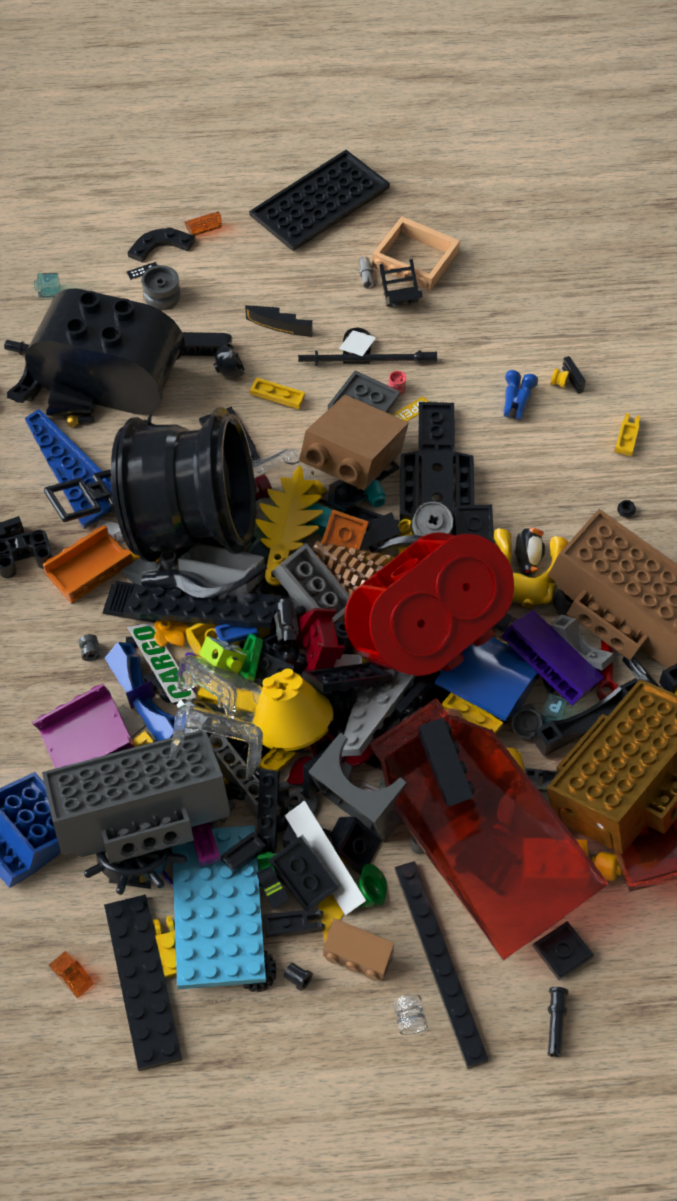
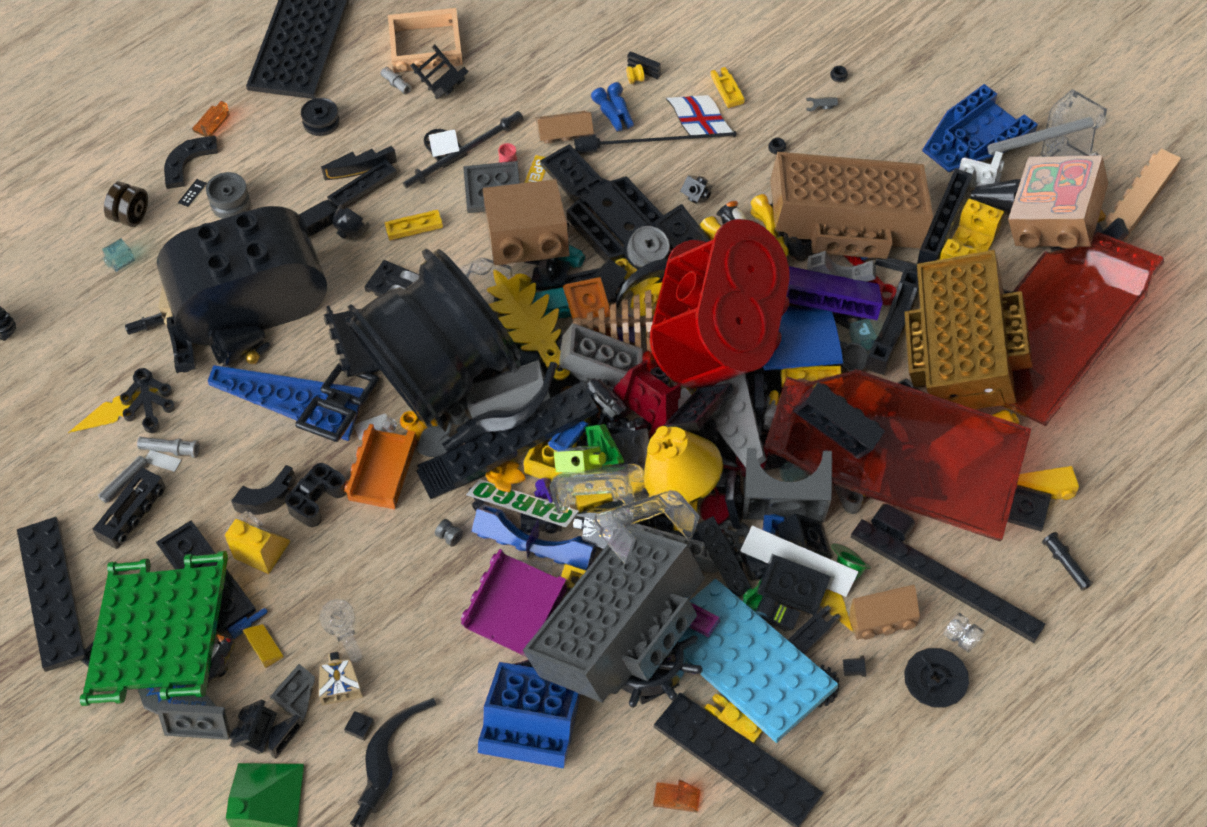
camera: 35 degrees left, 0 degrees up
black tile [220,832,267,873] -> none
none -> dark brown wheel [104,181,148,227]
none -> black wheel [301,98,339,136]
none -> black plate [327,160,397,209]
none -> medium nougat slope [535,110,594,144]
none -> flag [574,95,737,154]
none -> brick [680,175,713,204]
none -> blue bracket [762,514,785,535]
none -> black beam [871,503,915,541]
none -> black piece [904,648,969,708]
none -> yellow slope [1009,466,1079,500]

